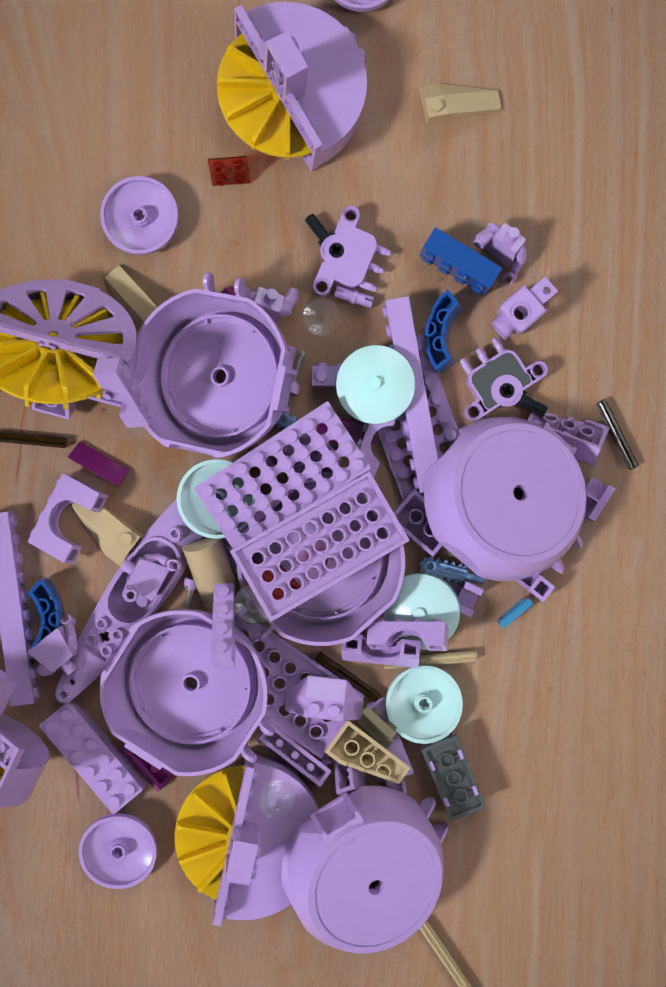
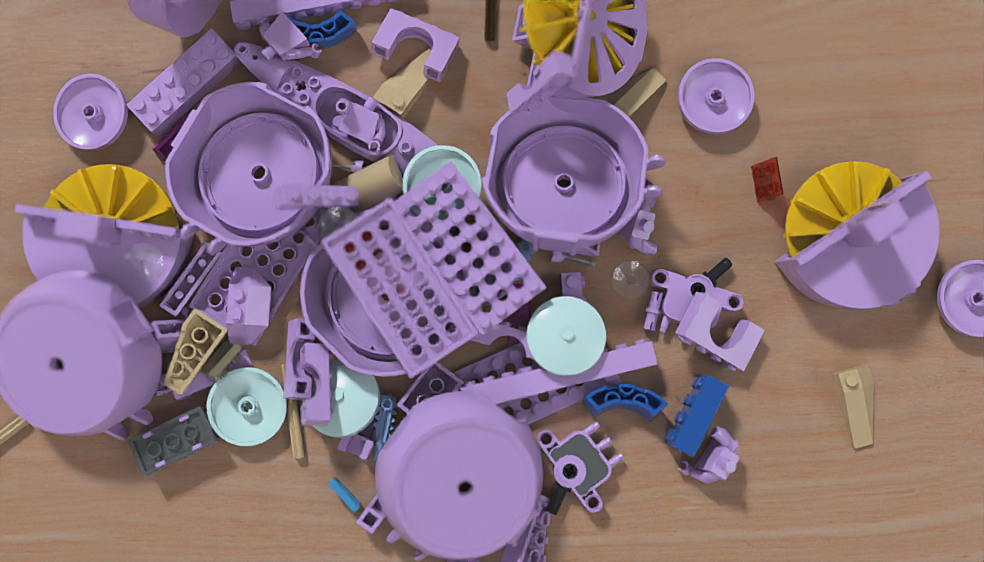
camera: 85 degrees right, 5 degrees down
magenta slope [68,441,129,486] -> none
dark brown axle [315,652,381,702] -> none
lavender piece [490,277,558,340] -> none
none -> lavender arch [675,292,765,372]

